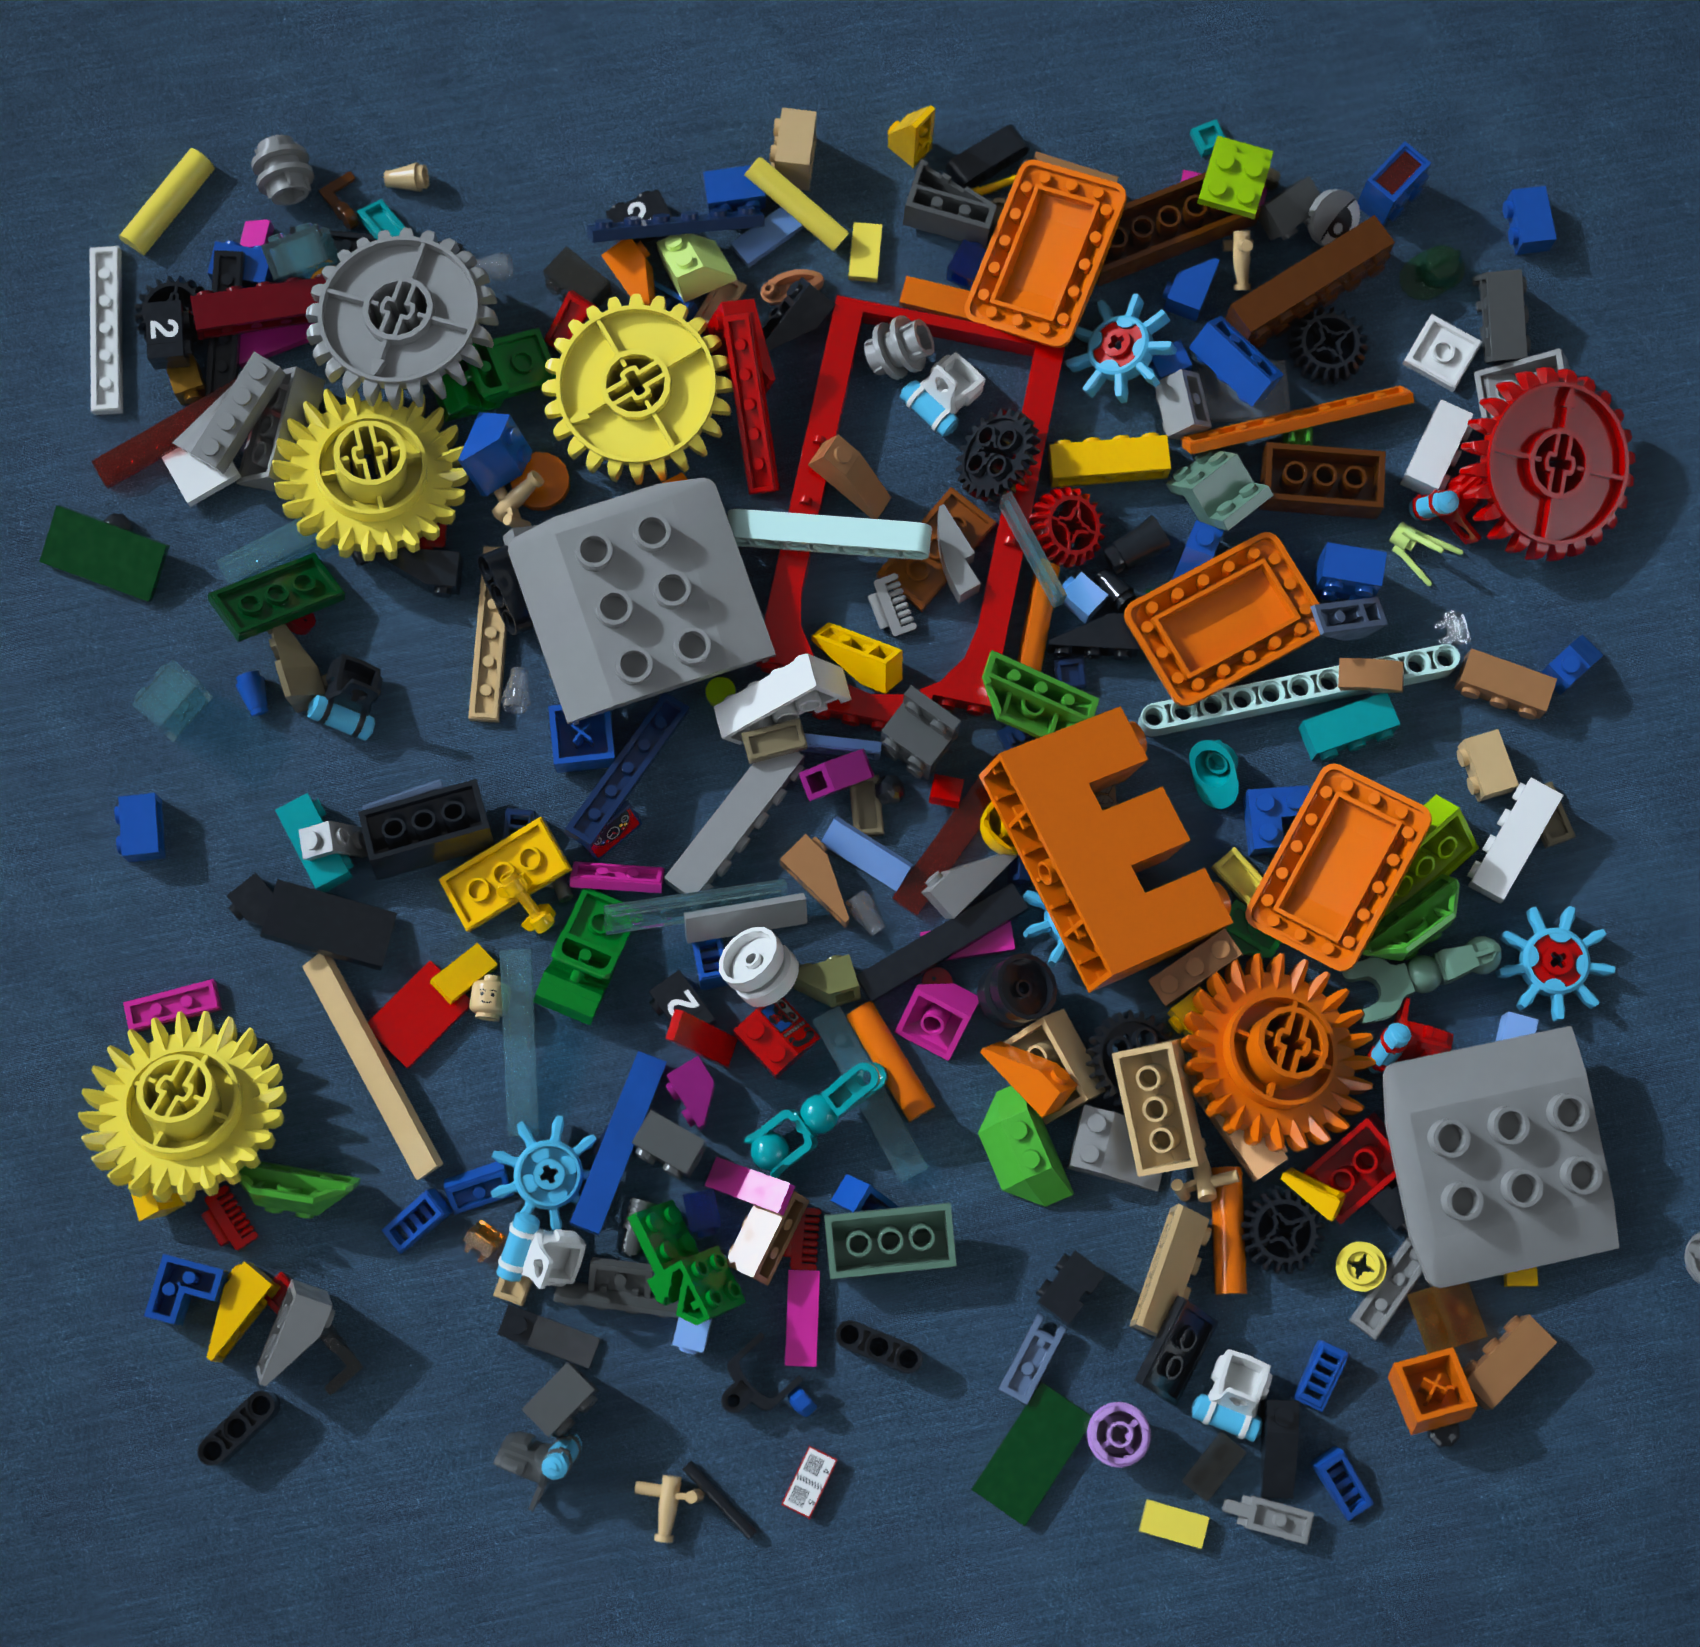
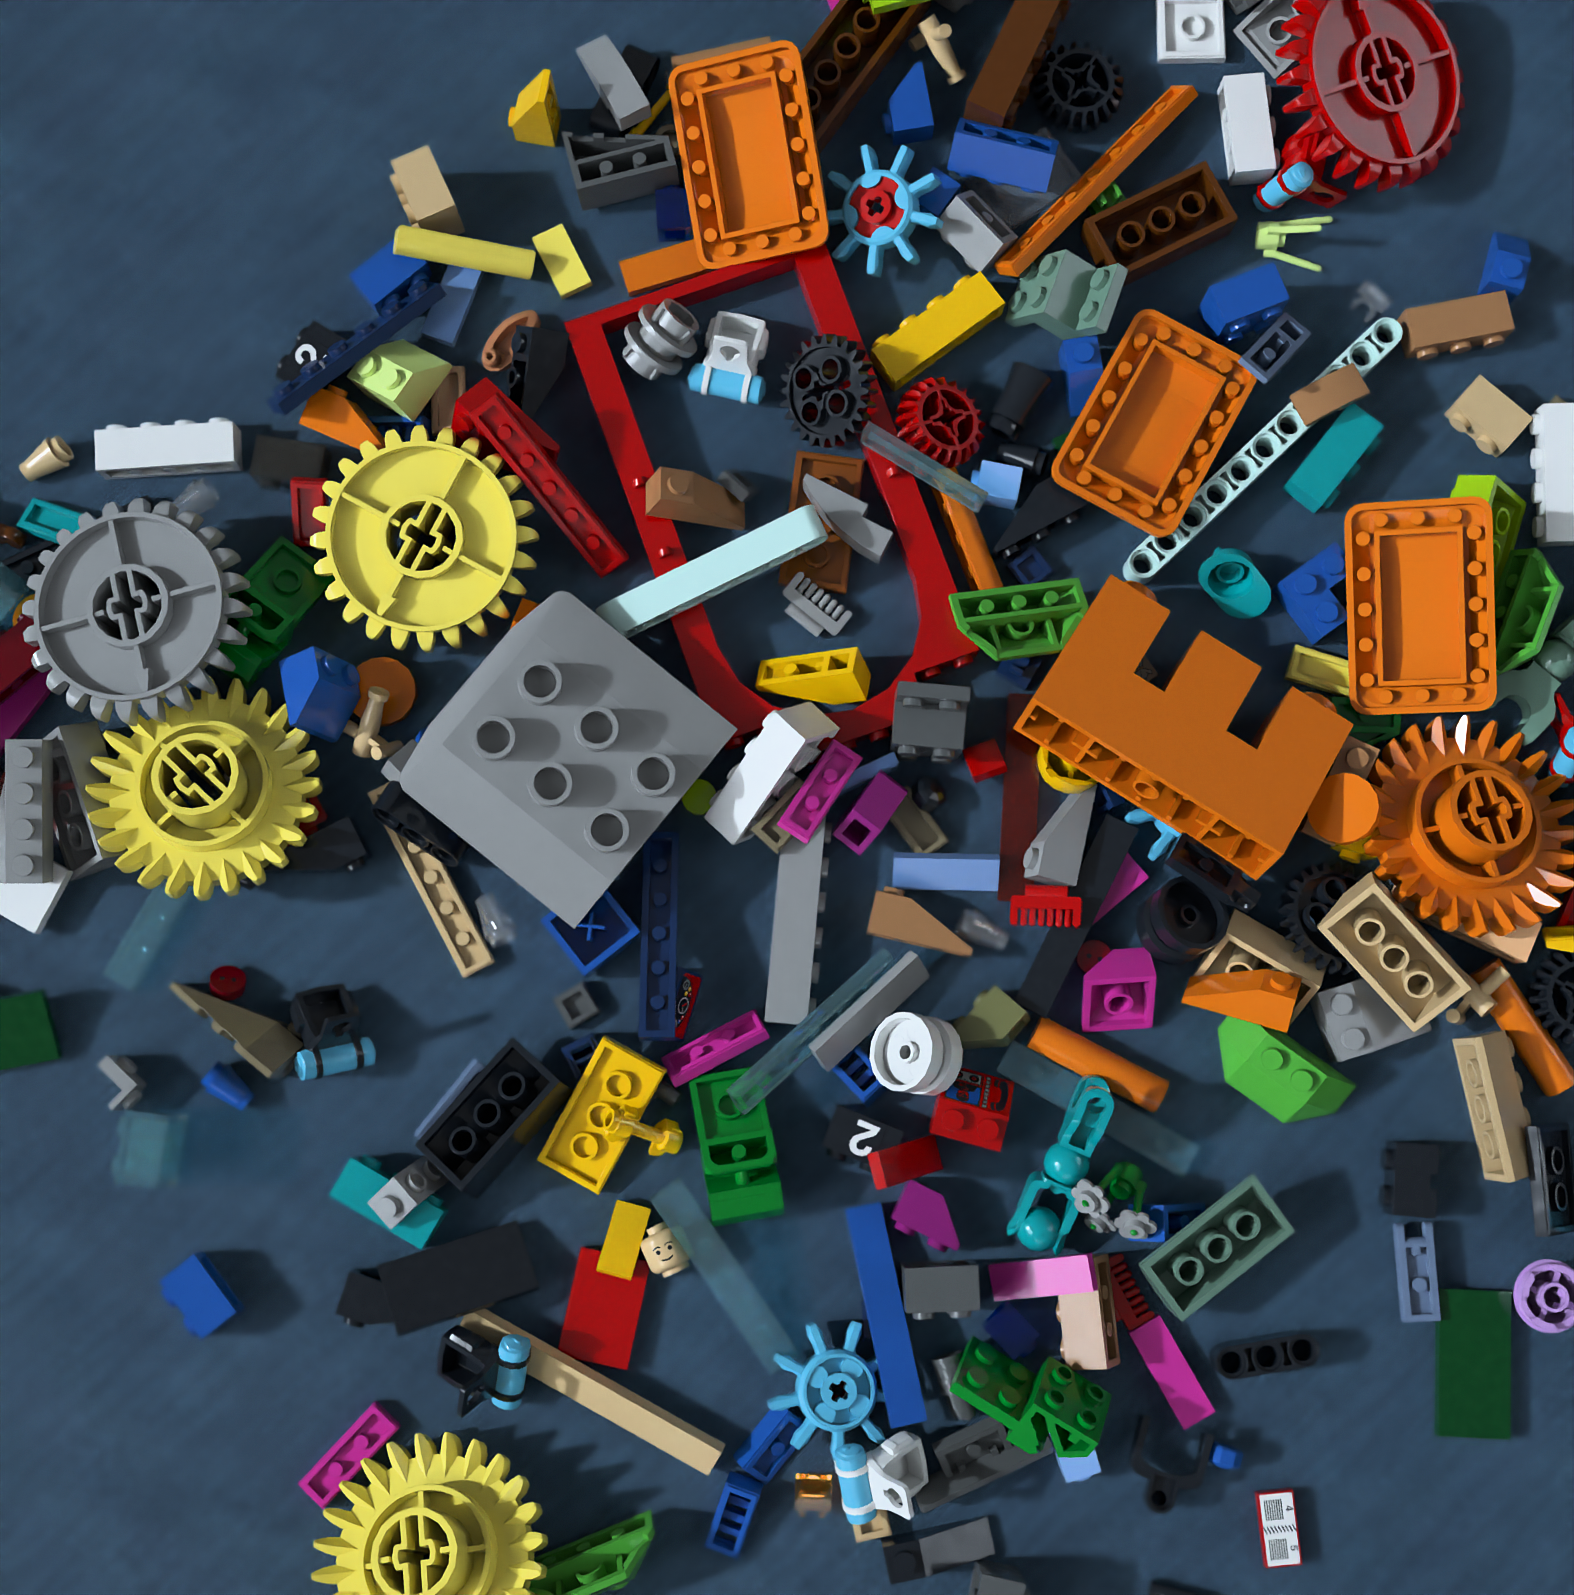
camera: 30 degrees left, 5 degrees up
dark green tile [208,552,345,642] -> none
none -> white brick [94,417,243,480]
none -> light grey bracket [97,1055,148,1111]
none -> black piece [437,1325,531,1418]
none -> dark grey tile [552,981,601,1030]
none -> light grey slope [576,34,651,131]
none -> dark grey tile [717,469,759,502]
none -> dark pink tile [777,739,863,844]
none -> red piece [1010,884,1083,929]
none -> plant [1071,1161,1157,1239]
none -> black hinge [1164,832,1262,913]
none -> orange tile [1307,773,1382,846]

